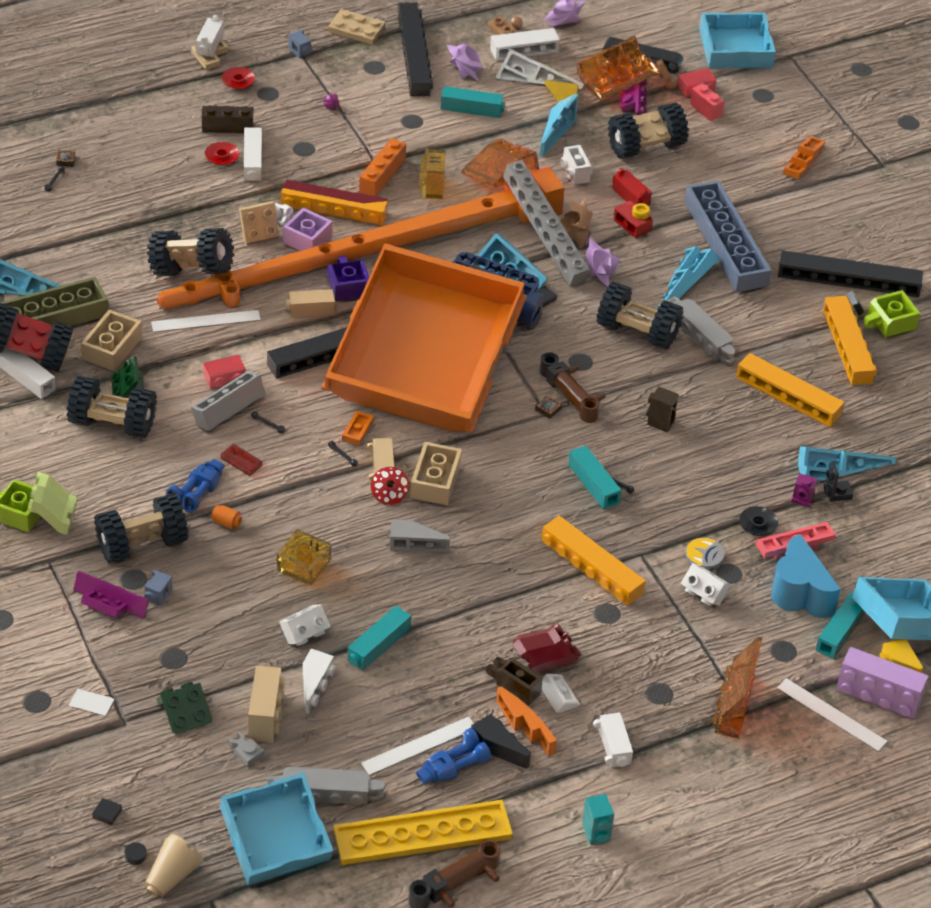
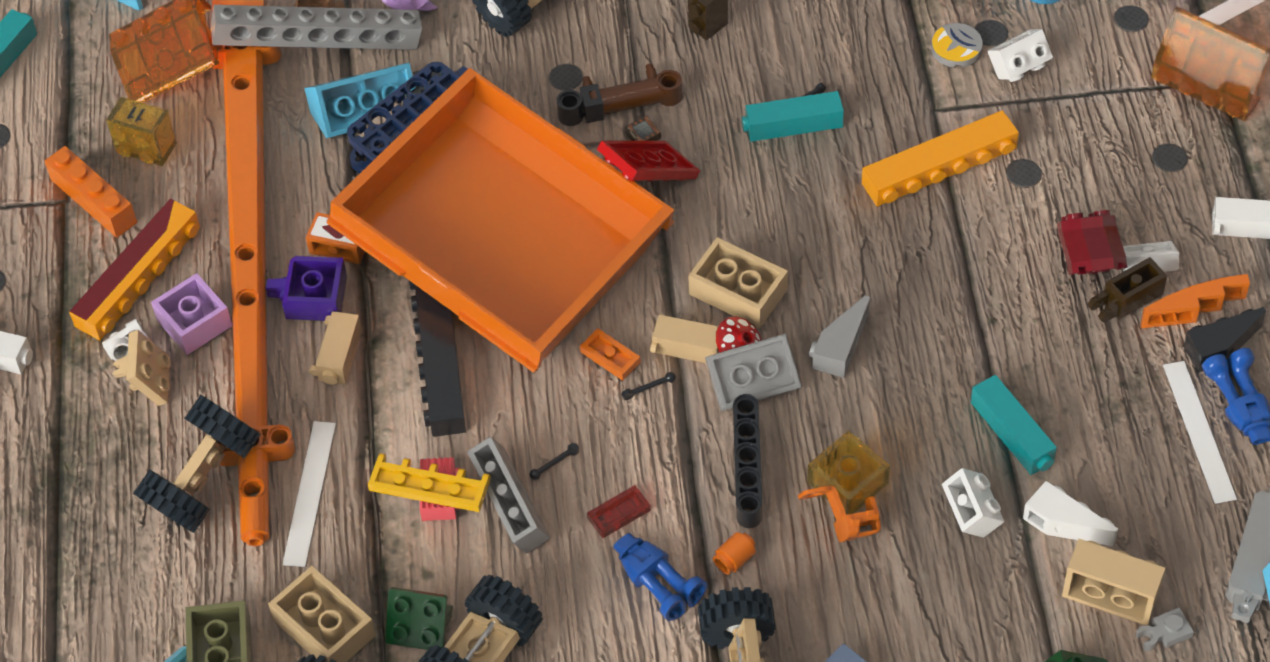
camera: 65 degrees left, 10 degrees up
none -> yellow hinge [368,453,491,512]
none -> red plate [597,140,701,182]
none -> light grey tile [705,334,802,411]
none -> black beam [733,394,762,528]
none -> orange piece [798,486,881,542]

